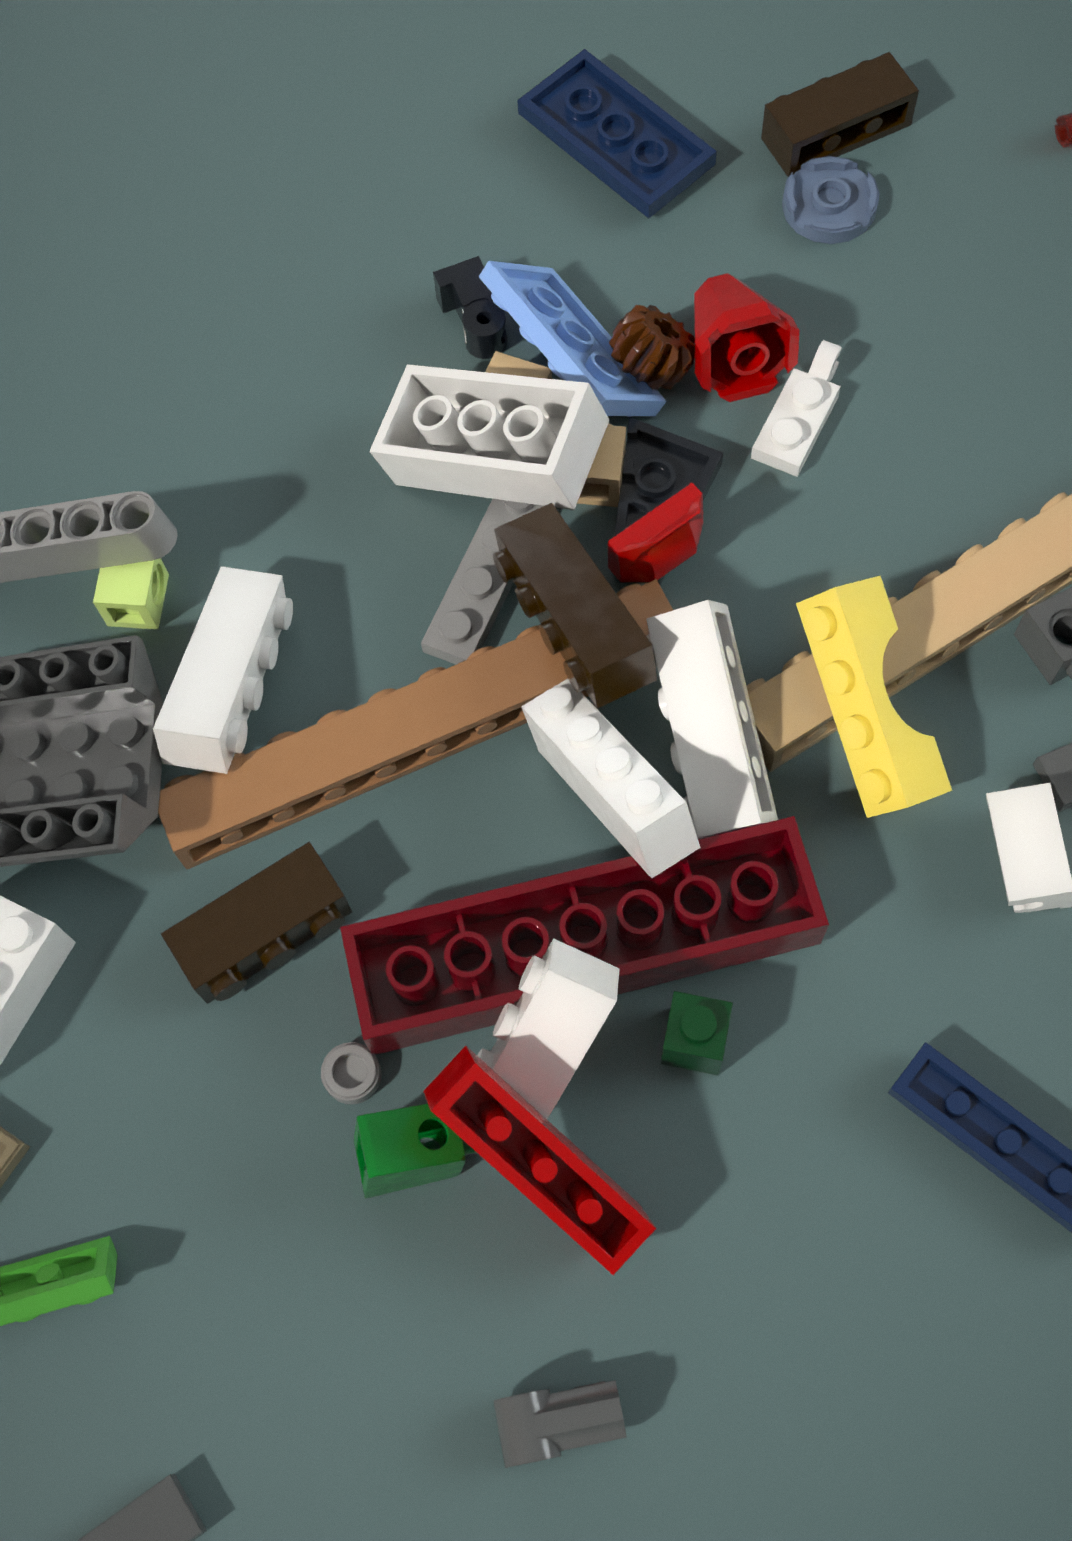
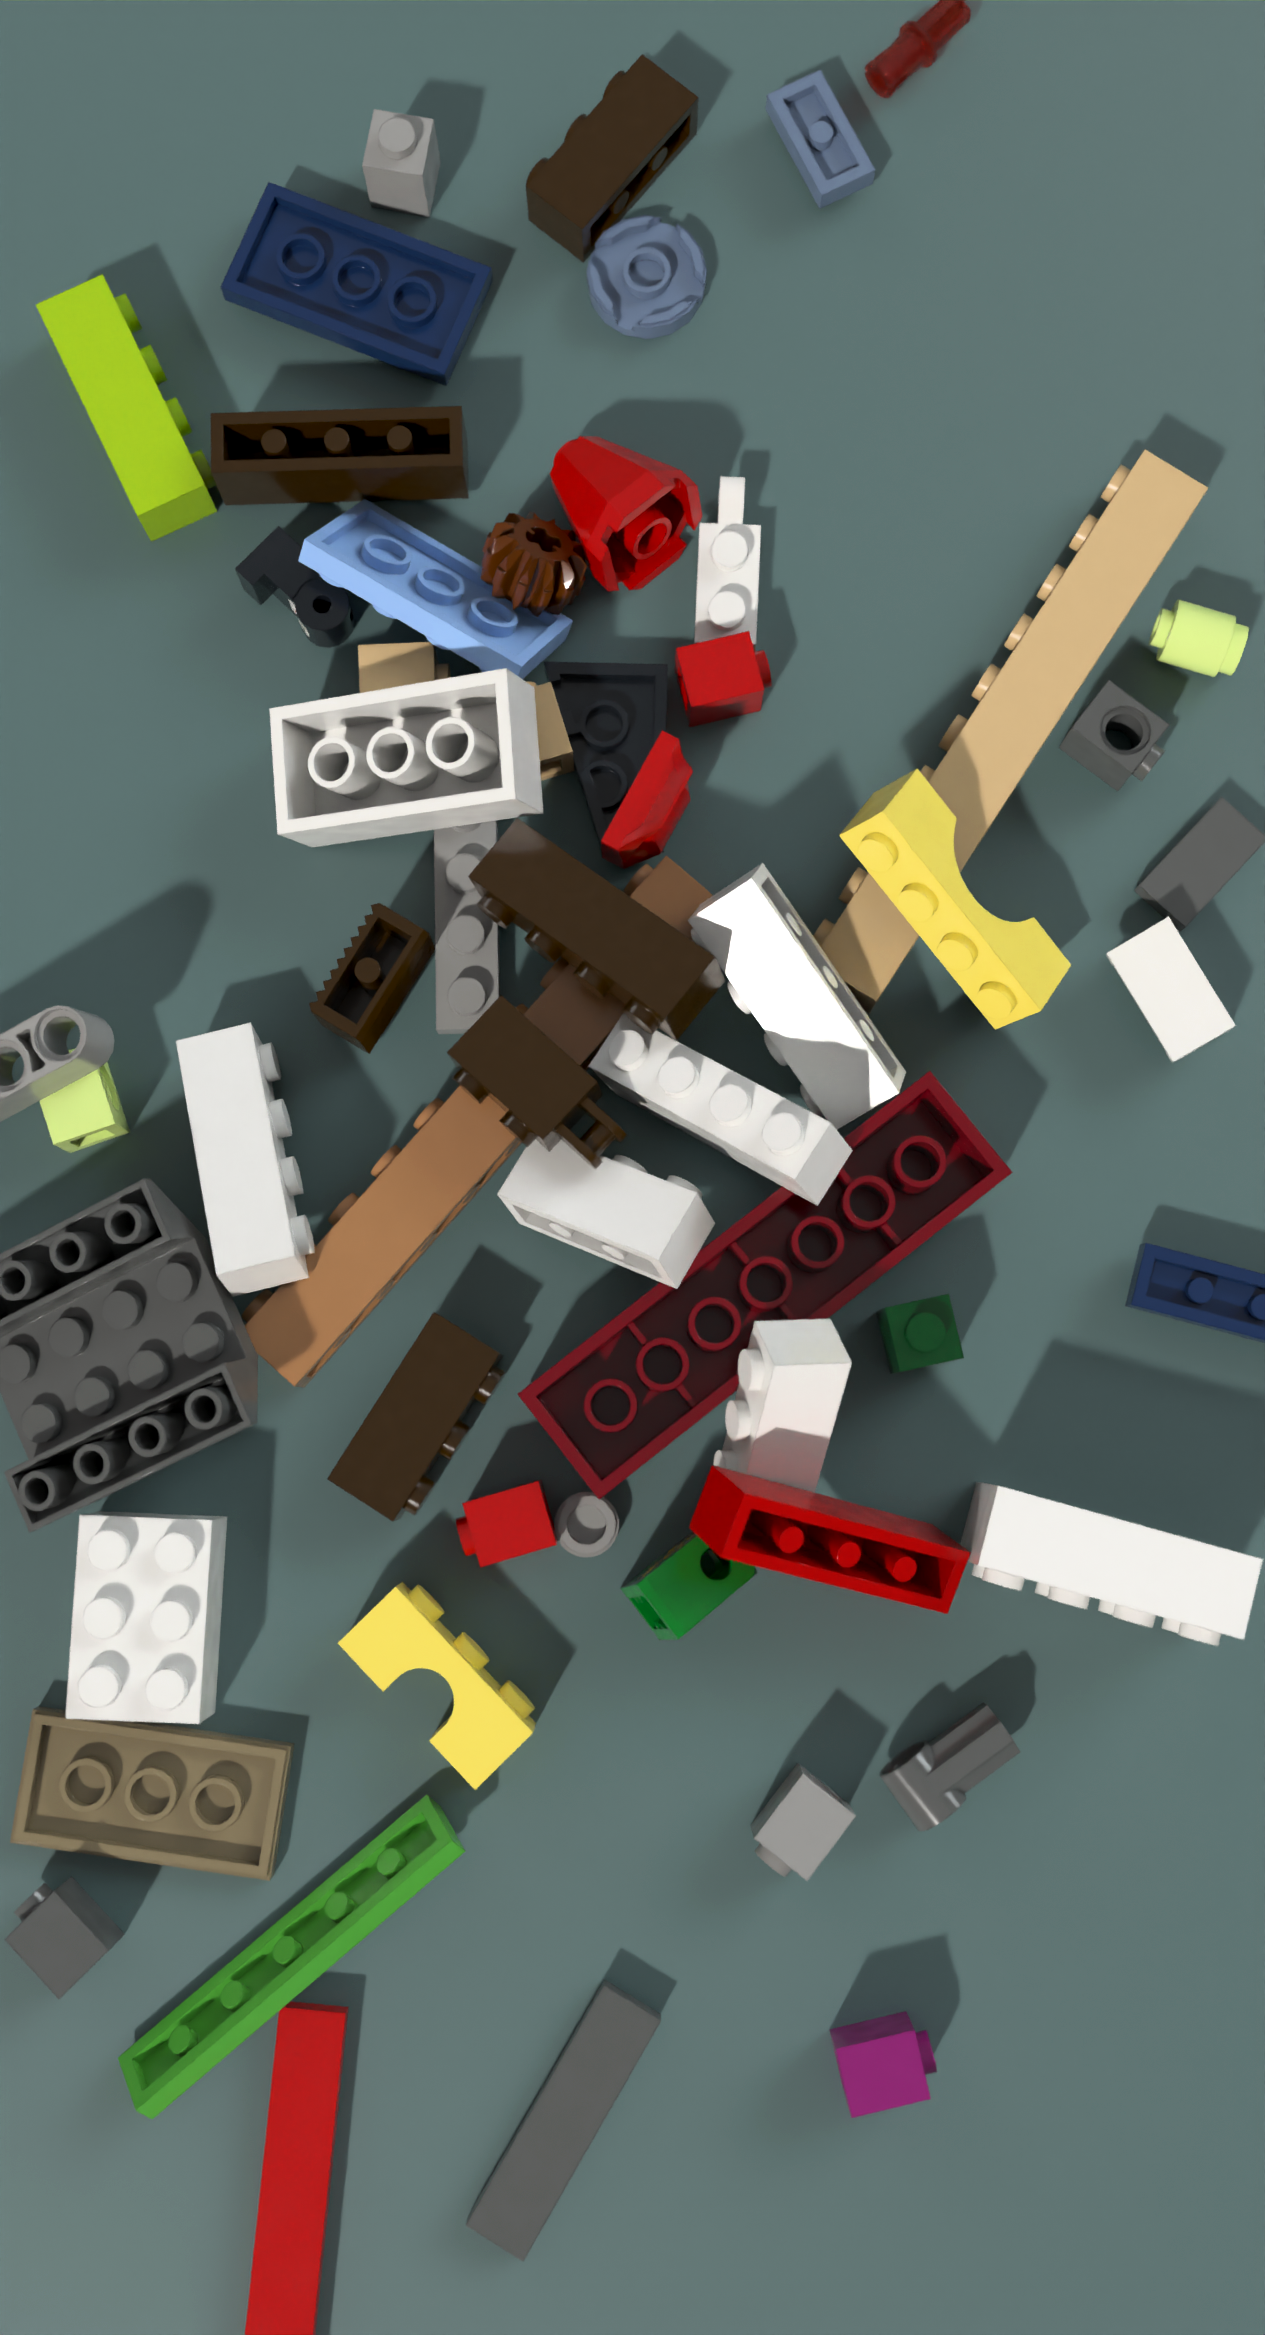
camera: 30 degrees left, 15 degrees up
none -> lime brick [35,274,217,542]
none -> dark brown brick [211,406,469,505]
none -> dark brown brick [309,903,435,1054]
none -> light yellow arch [338,1582,536,1790]
none -> light grey brick [362,109,441,217]
none -> dark brown brick [447,995,627,1169]
none -> red brick [456,1479,559,1568]
none -> white brick [497,1139,715,1289]
none -> red brick [675,631,772,728]
none -> light grey brick [750,1763,856,1881]
none -> sand blue plate [766,70,875,209]
none -> white brick [960,1482,1263,1646]

